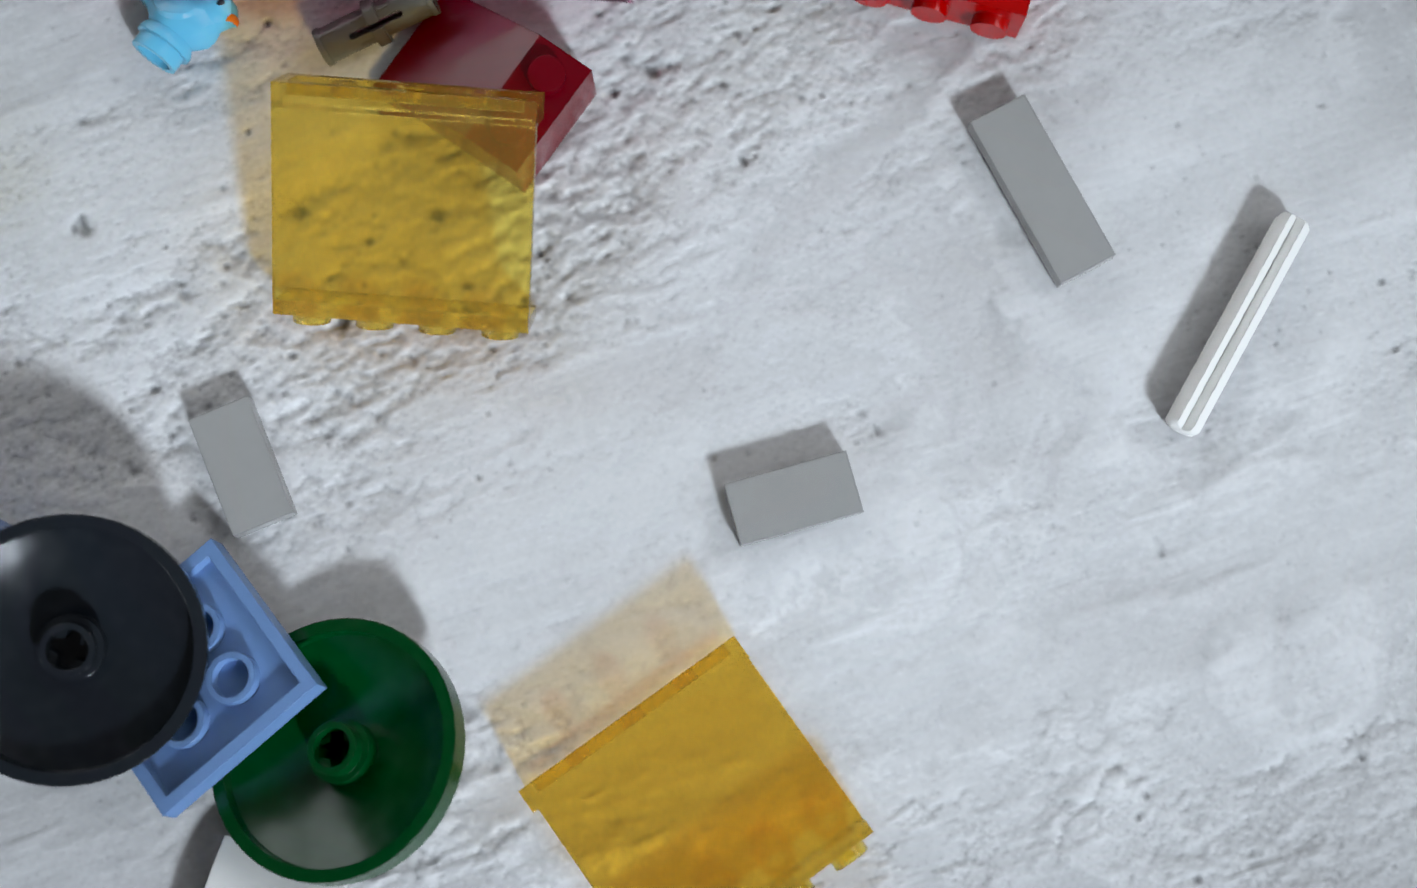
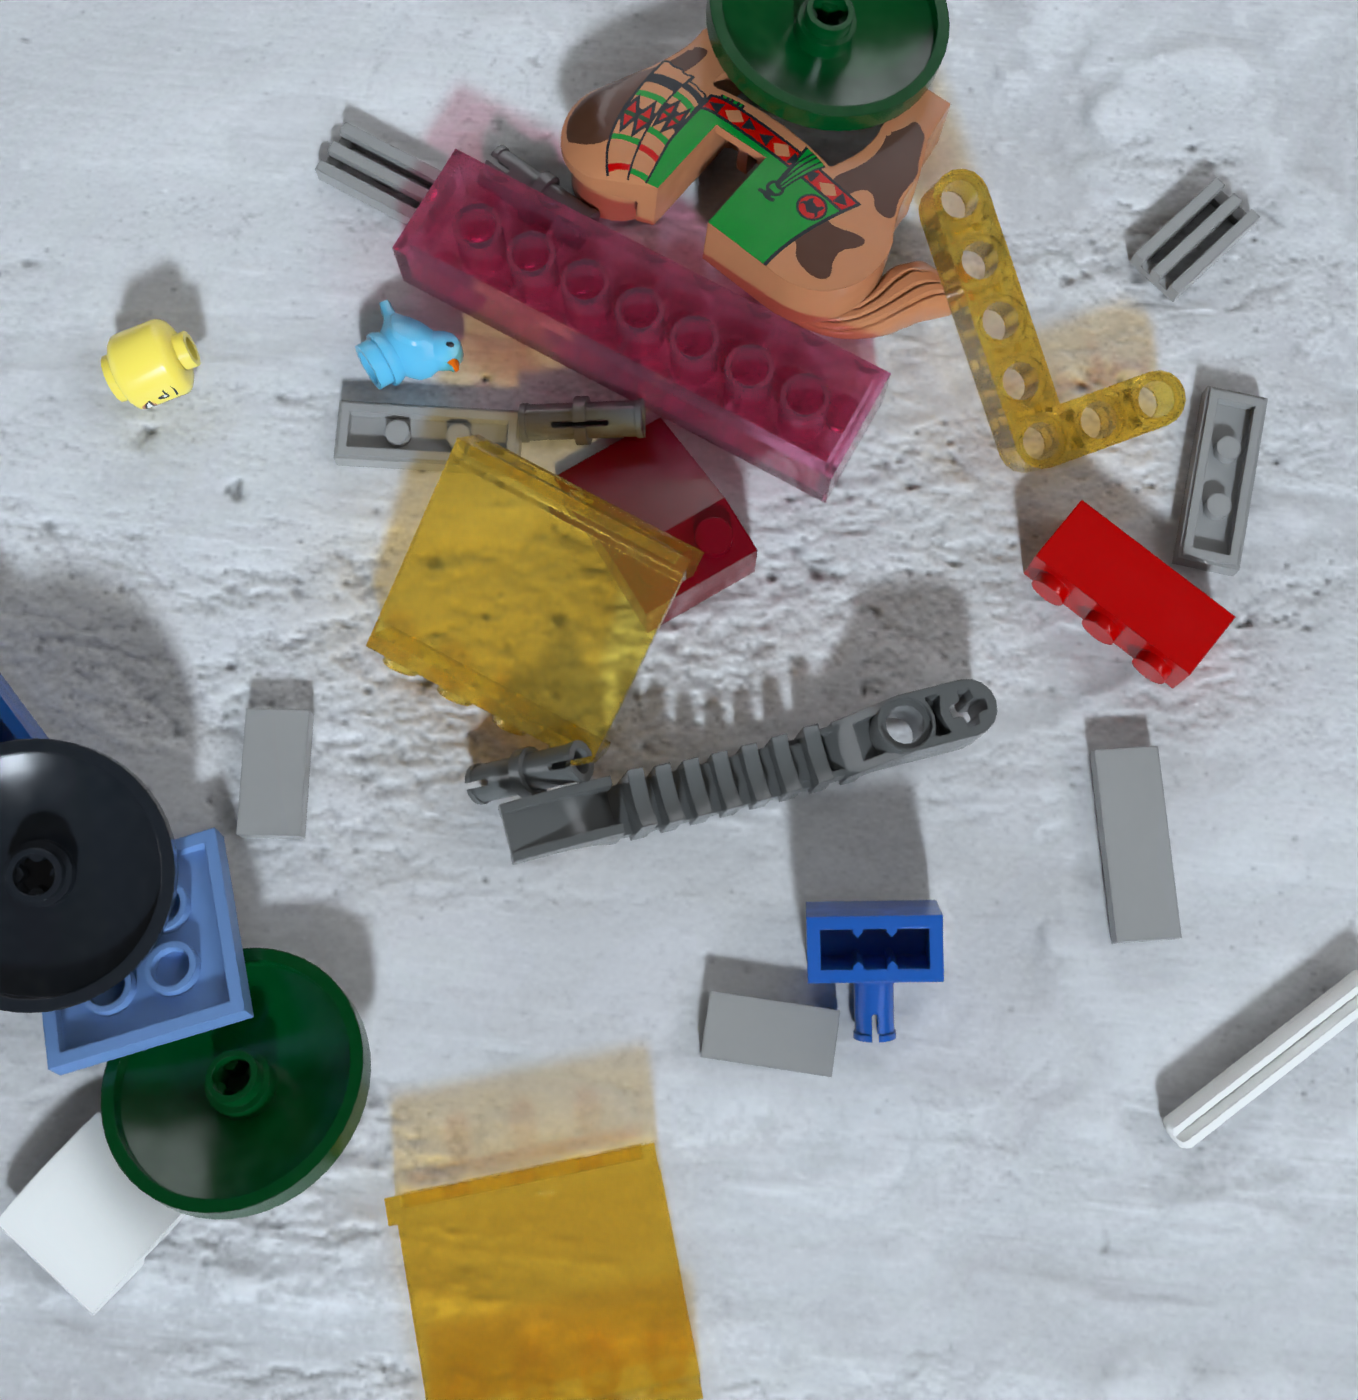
camera: 25 degrees right, 5 degrees down
none -> light grey tile [333,400,522,476]
none -> dark grey pin [465,740,594,805]
none -> dark grey piece [498,679,998,865]
none -> blue brick [806,900,944,1043]

